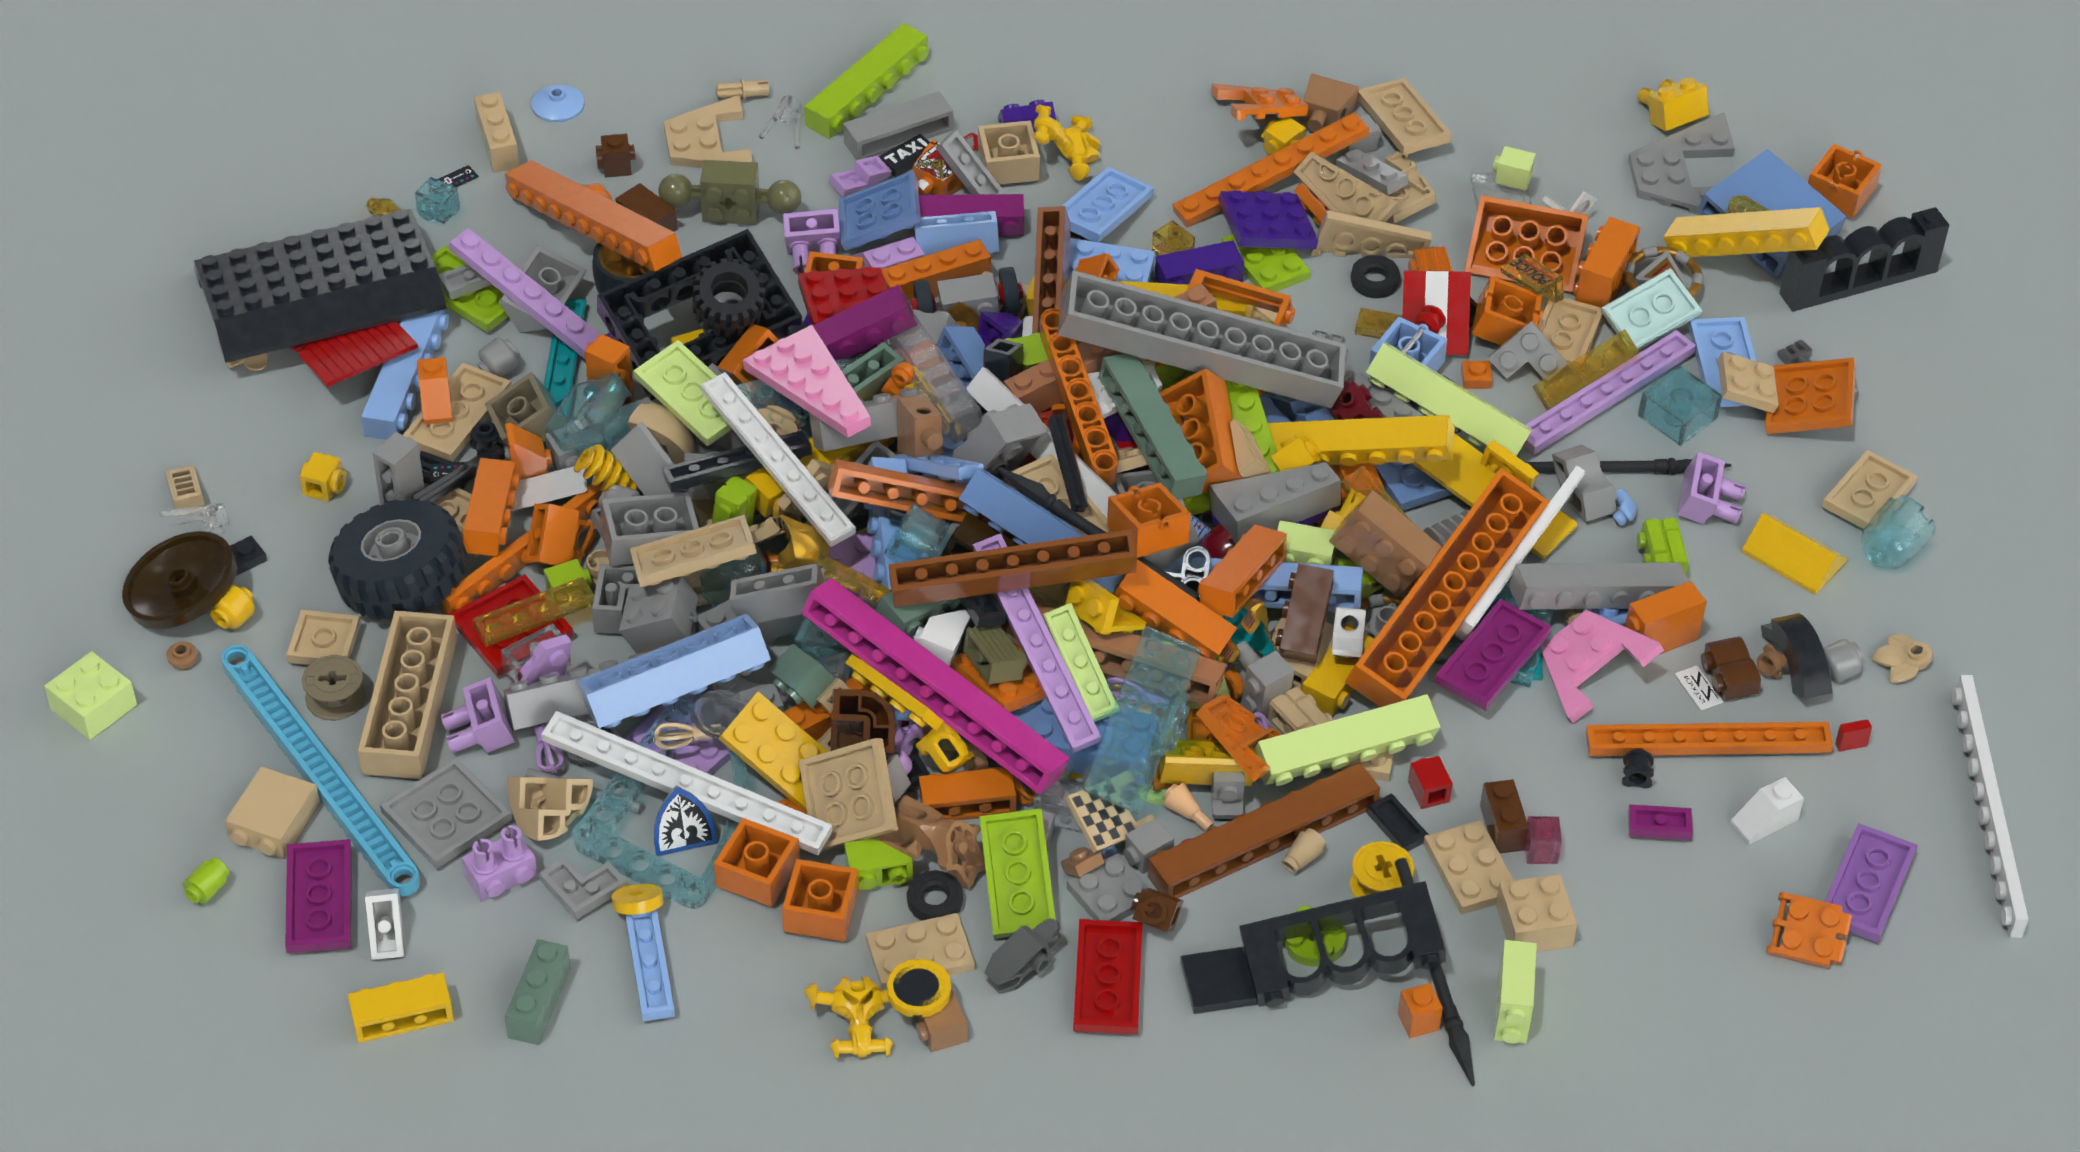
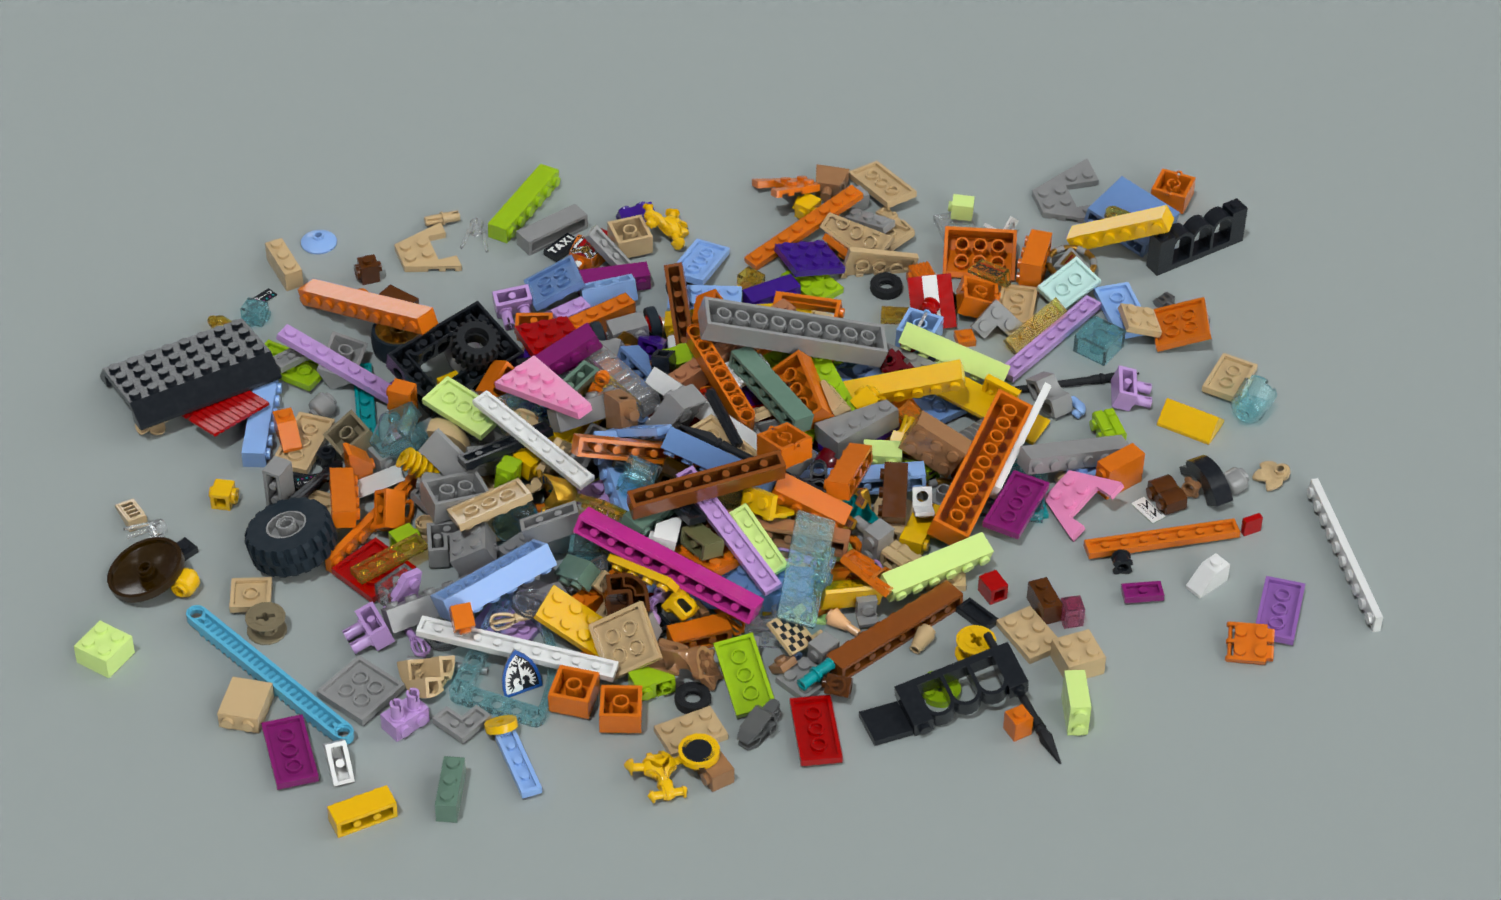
camera: 10 degrees left, 5 degrees down
medium nougat plate [166,642,197,670] -> none
lime brick [183,857,230,904] -> none
tan brick [358,611,457,779] -> none
olive brick [658,160,802,225] -> none
lavender slope [829,156,892,198] -> none
yellow brick [1637,78,1709,131] -> none
none -> orange brick [449,602,476,635]
none -> teal pin [797,657,836,691]

